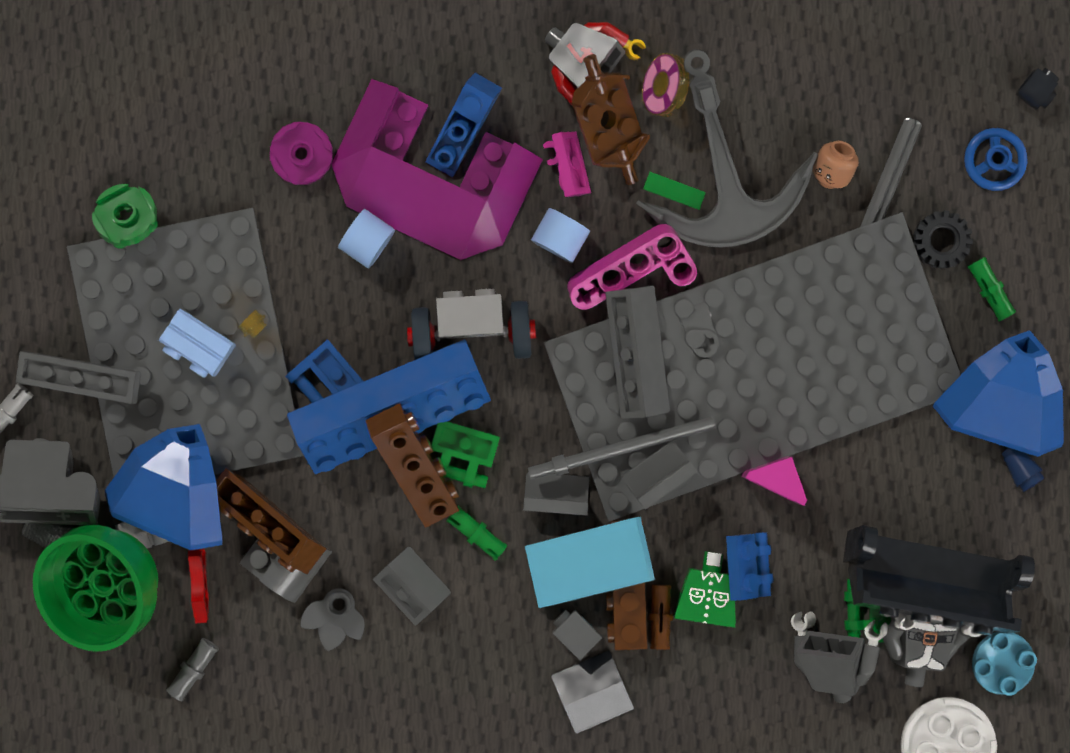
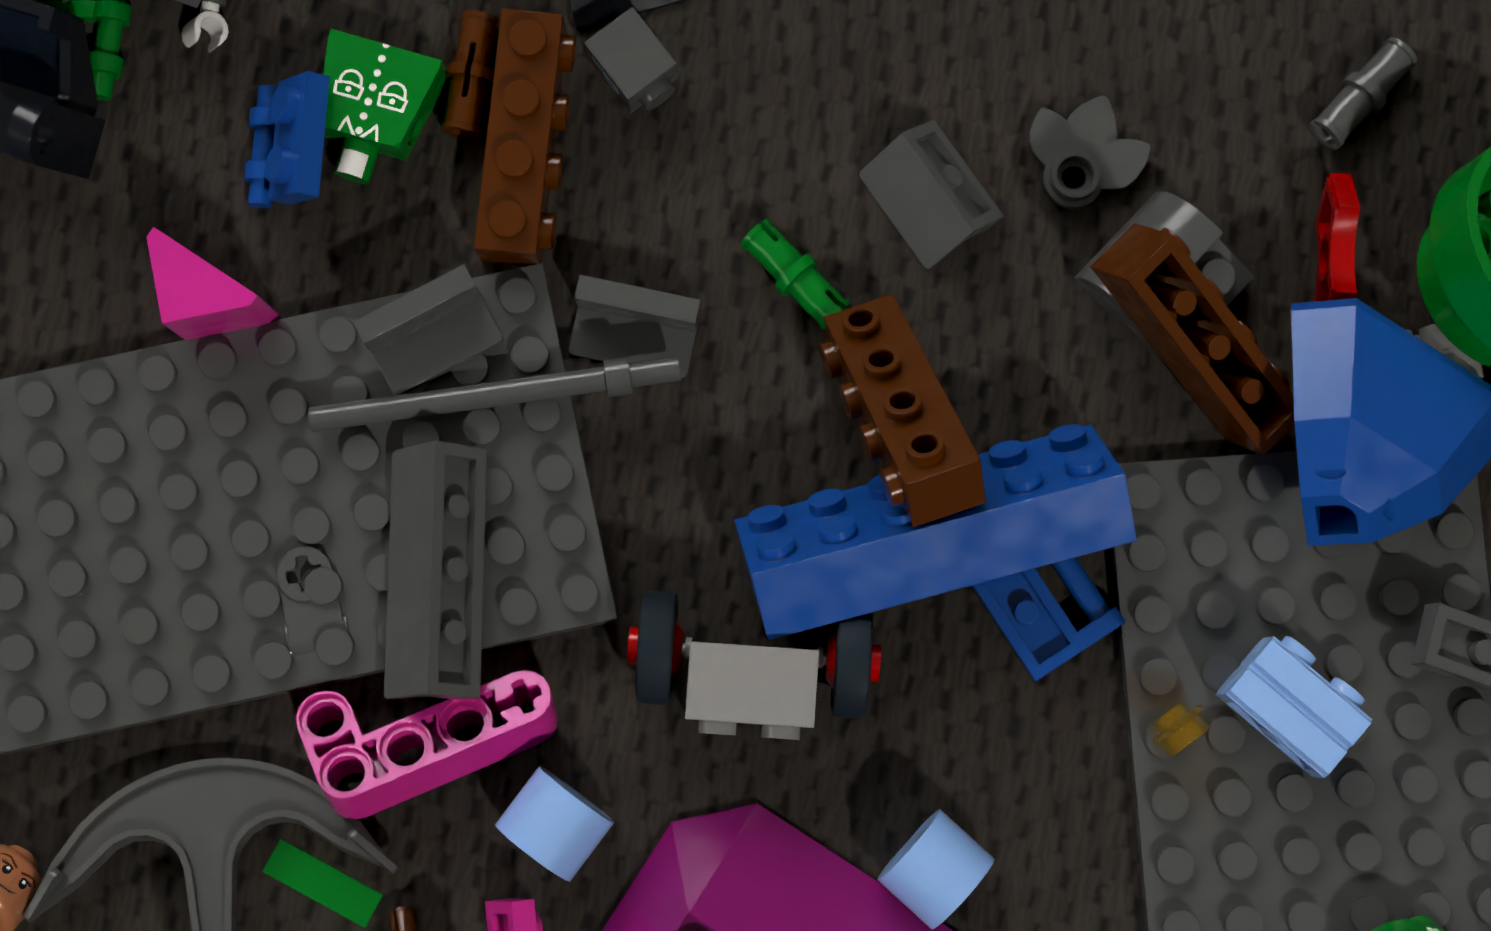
camera: 175 degrees left, 5 degrees down
green plate [431,422,500,489] -> none
medium azure tile [525,517,655,608] -> none

